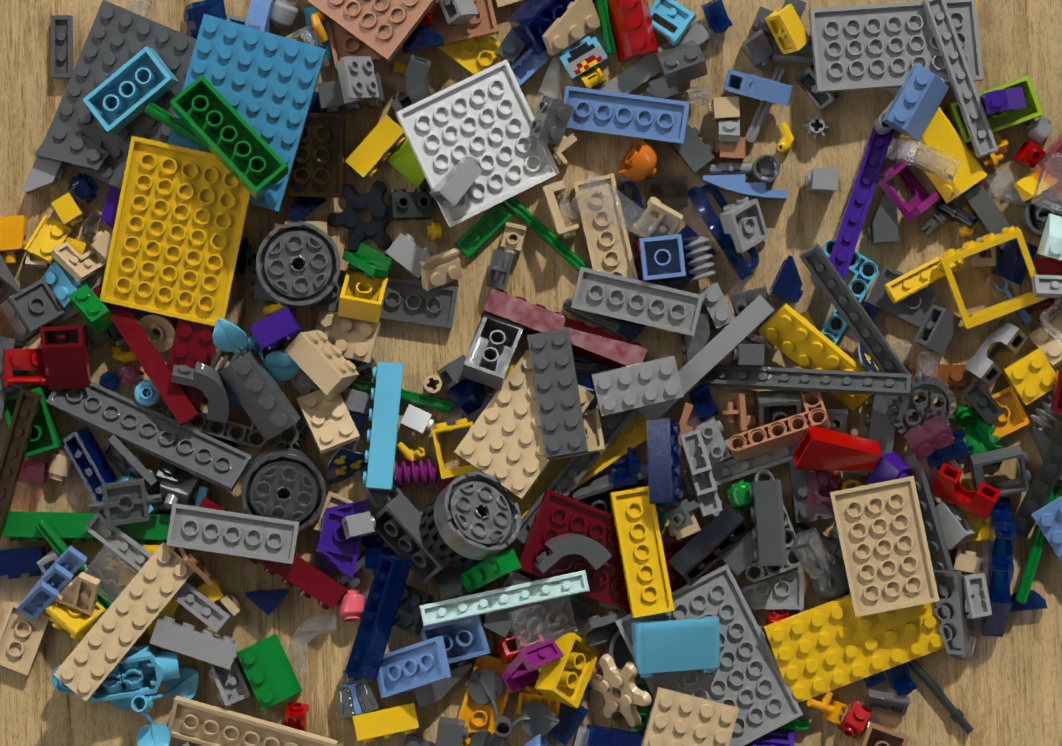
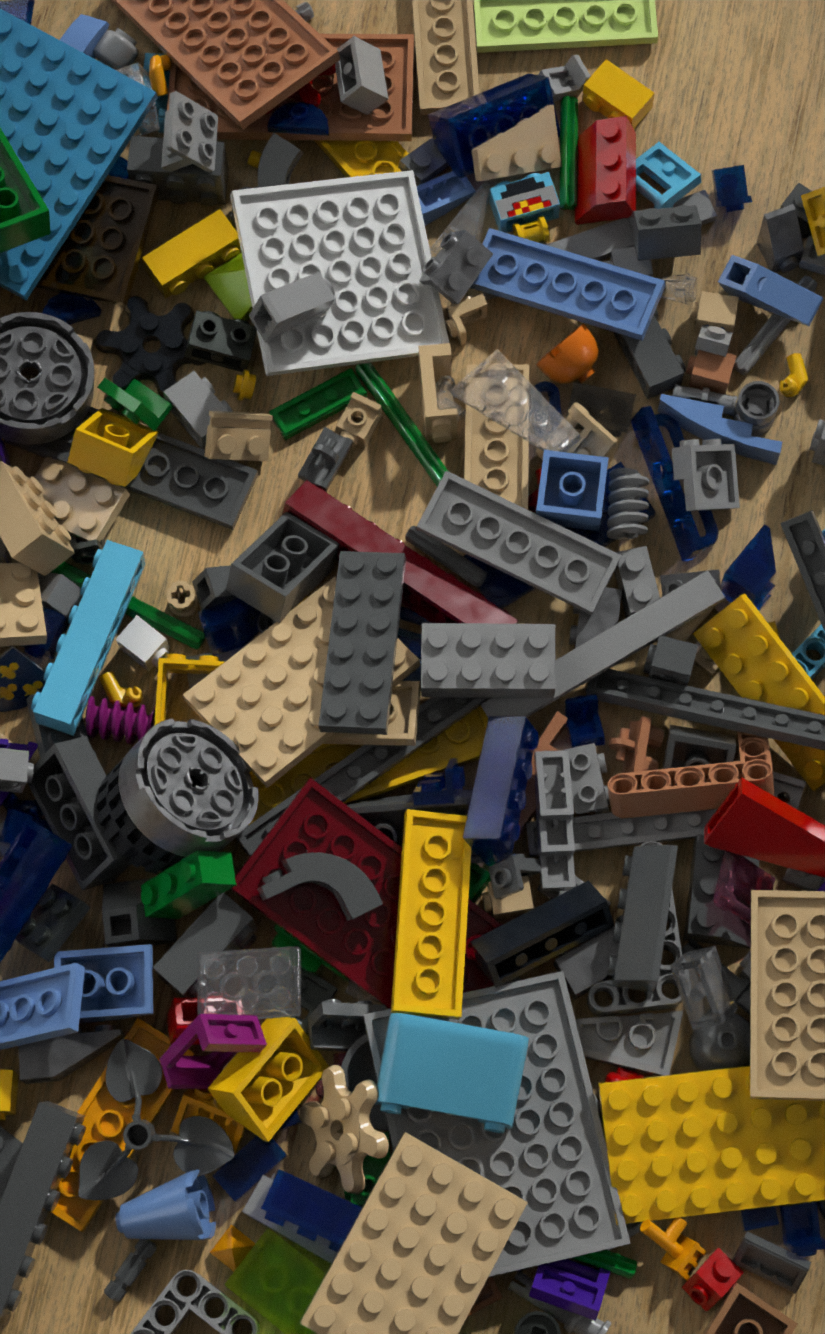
camera: 15 degrees right, 15 degrees down
light aqua tile [420,570,590,627] -> none
green head [726,479,754,512] -> none

